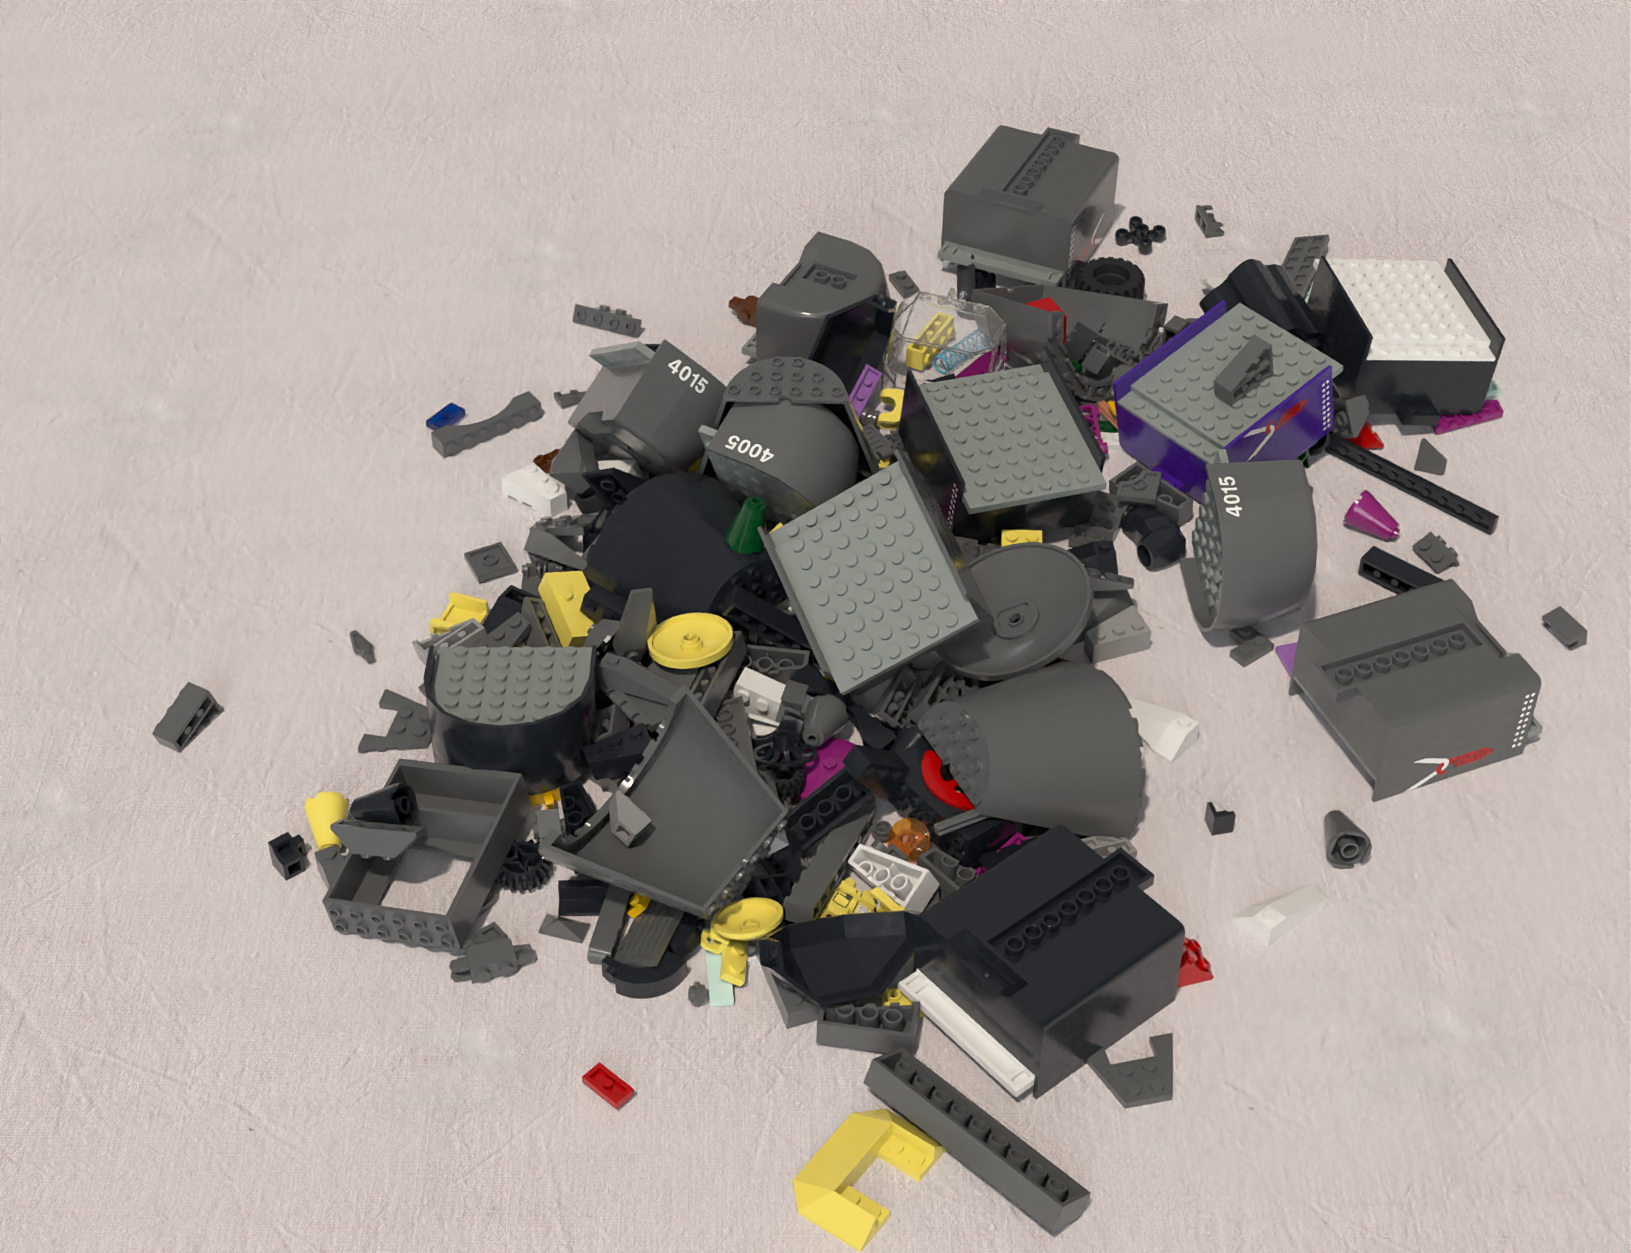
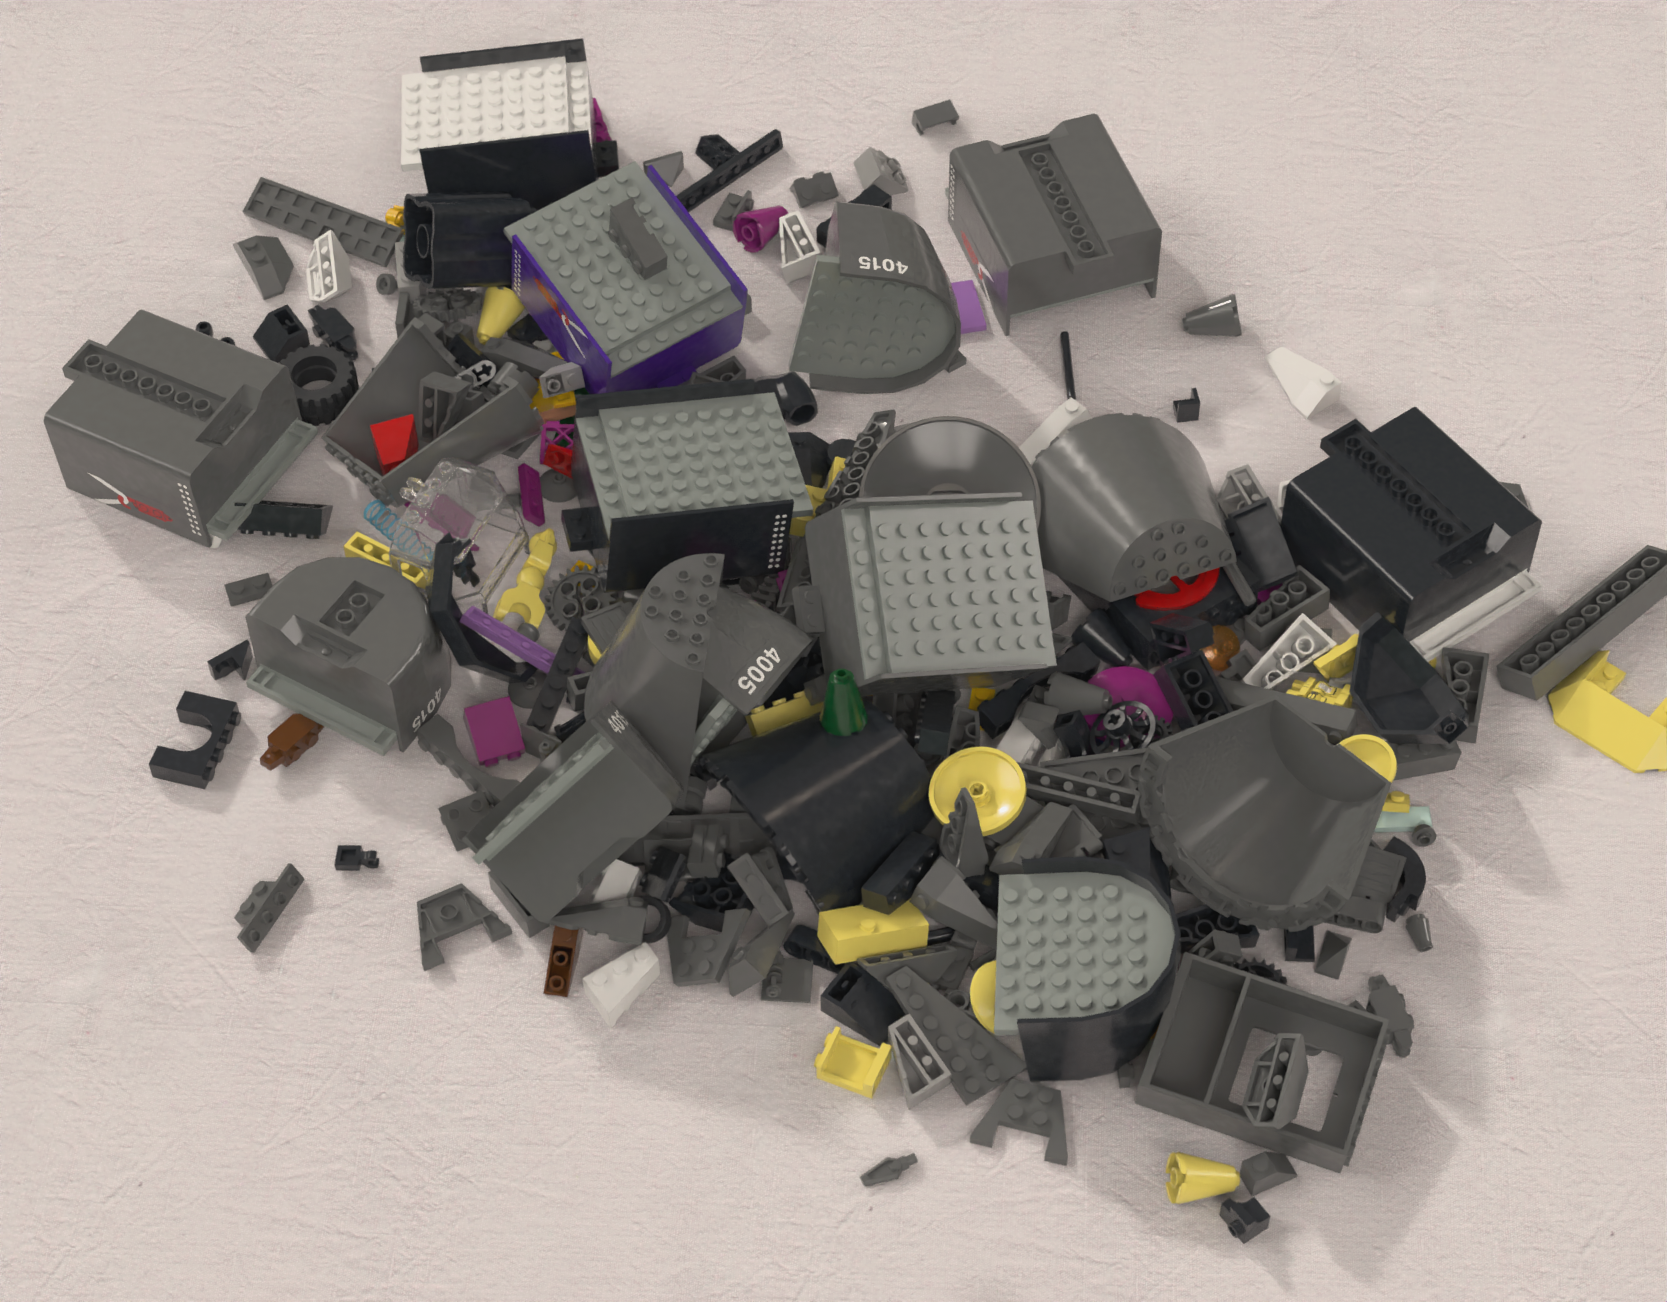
camera: 85 degrees left, 10 degrees up
black cone [350,782,417,826] -> none
clear blue plate [426,402,466,431] -> none
dark grey arch [431,391,542,459] -> none
dark grey plate [464,542,516,583] -> none
red plate [582,1062,634,1110] -> none
light grey slope [609,790,652,847] -> none
dark grey hinge [1195,205,1224,238] -> none
none -> black arch [149,691,241,790]
none -> dark grey wedge [233,236,294,300]
none -> black slope [253,304,310,363]
none -> black hinge [308,305,358,361]
none -> black bracket [695,134,740,170]
none -> dark grey bracket [713,190,754,232]
none -> white wedge [779,210,821,284]
none -> light grey slope [853,147,909,195]
none -> black bar [1060,331,1076,400]
none -> dark grey cone [1405,914,1433,952]

